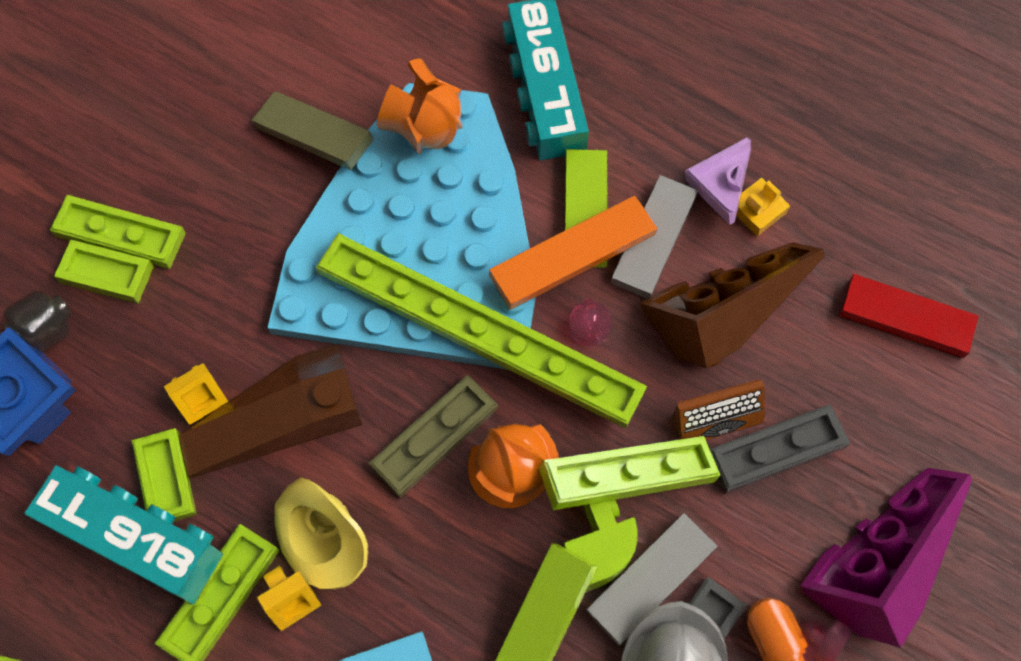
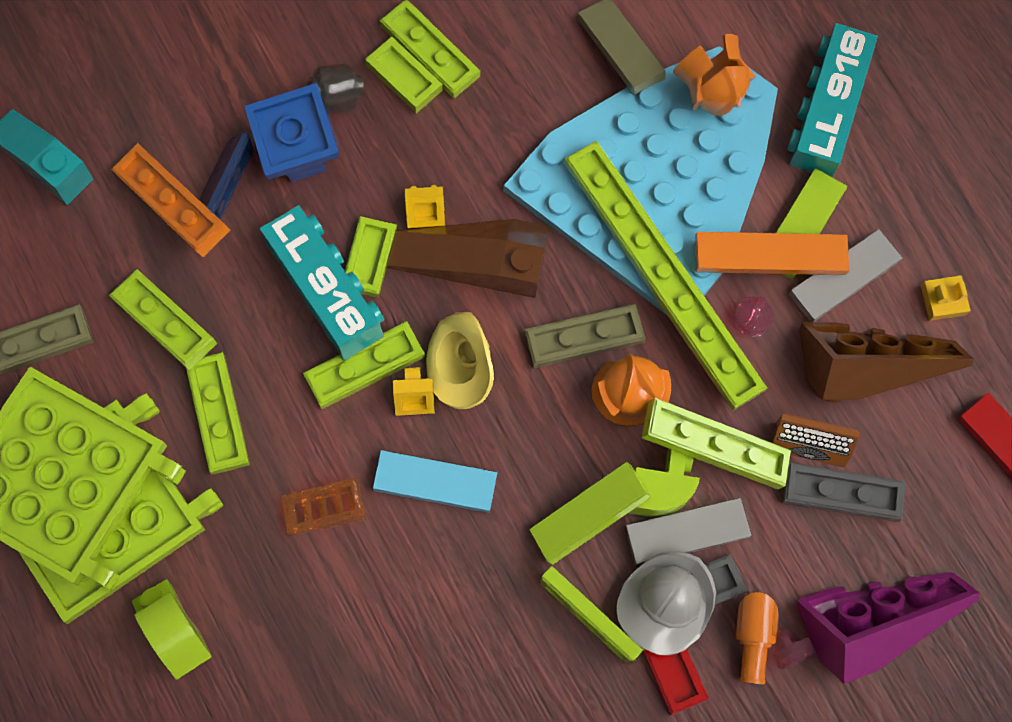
camera: 25 degrees right, 5 degrees up
lavender tile [685,138,751,225] -> none

